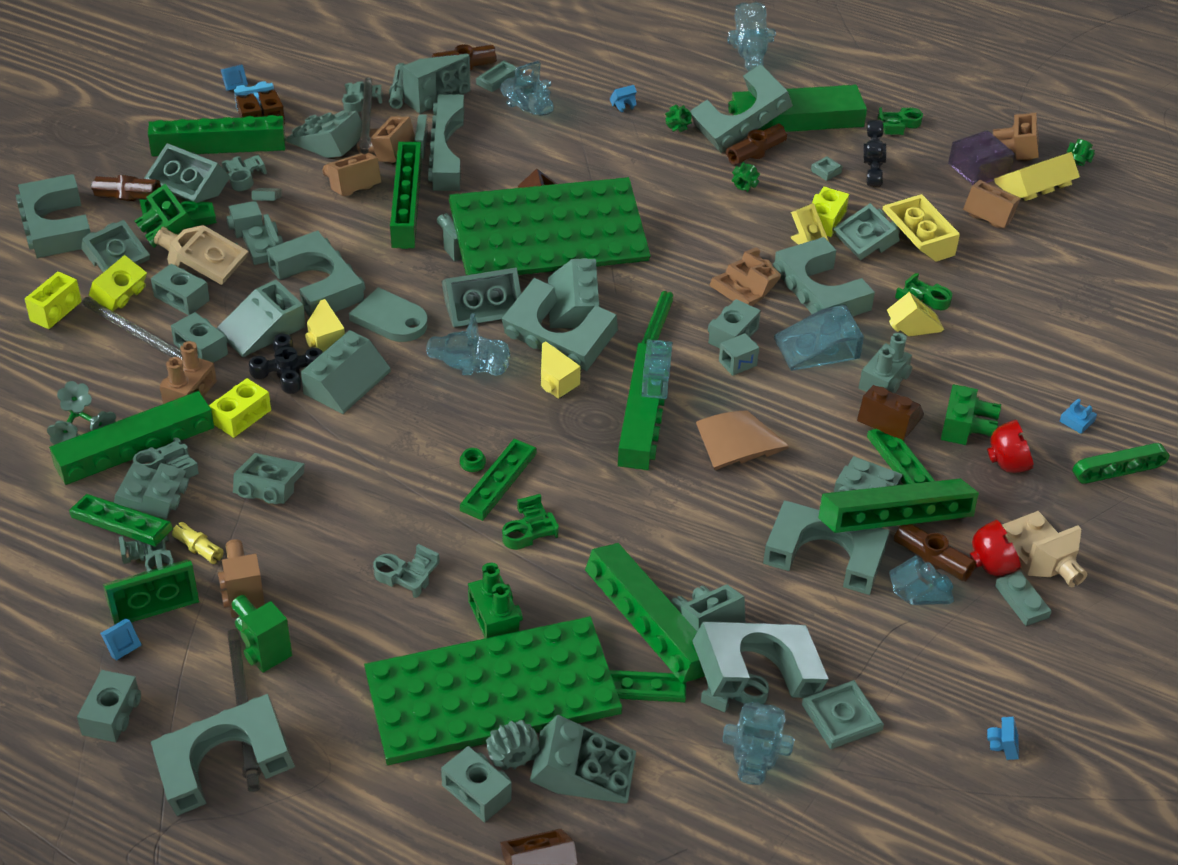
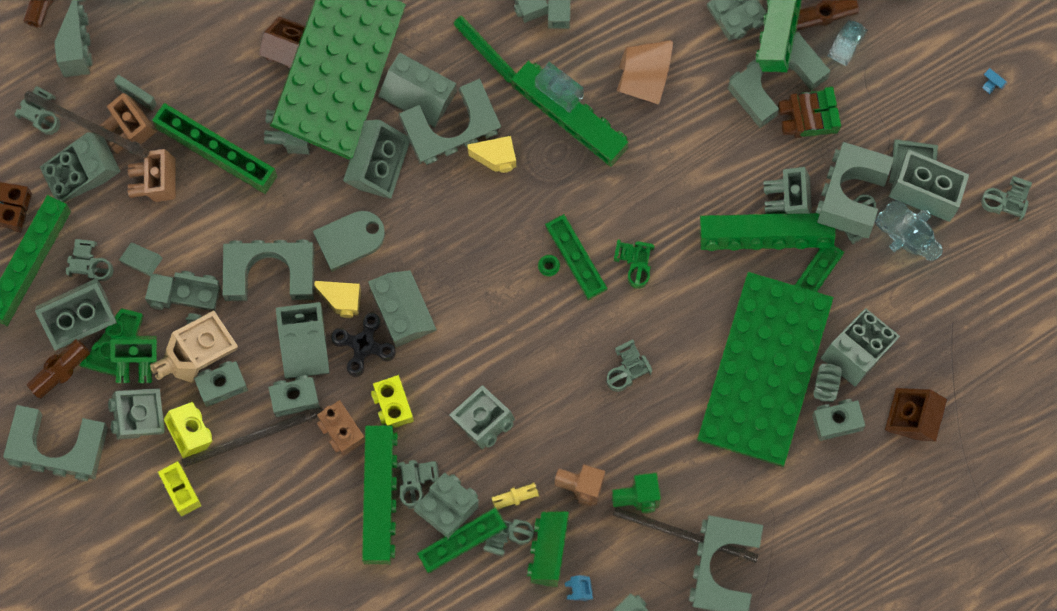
camera: 55 degrees left, 30 degrees up
sand green plant [47,381,116,444] -> none
sand green pin [389,63,406,109] -> none
clear light blue piece [426,313,510,376] -> none
sand green arch [428,94,464,191] -> none
green brick [468,562,523,638] -> none
none -> hips [777,86,841,139]
none -> sand green slope [889,149,969,222]
none -> sand green piece [981,176,1032,221]

